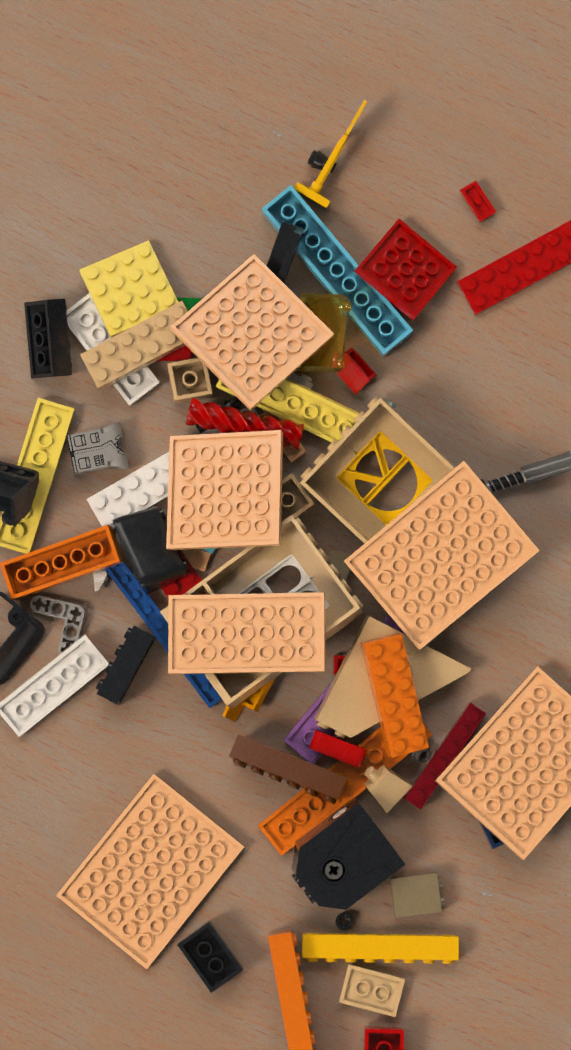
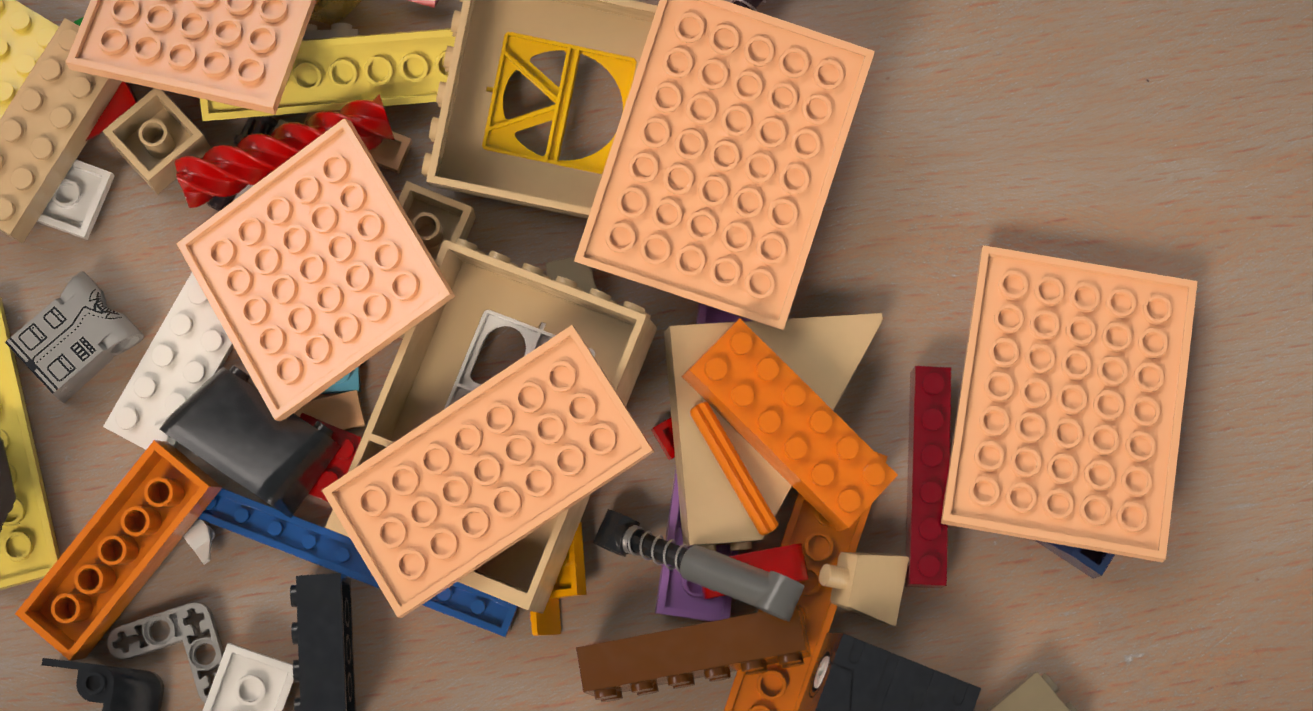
camera: 30 degrees left, 5 degrees down
dark grey plate [412,748,431,763] -> none
none -> dark grey piece [593,509,805,621]
none -> orange axle [690,401,778,535]

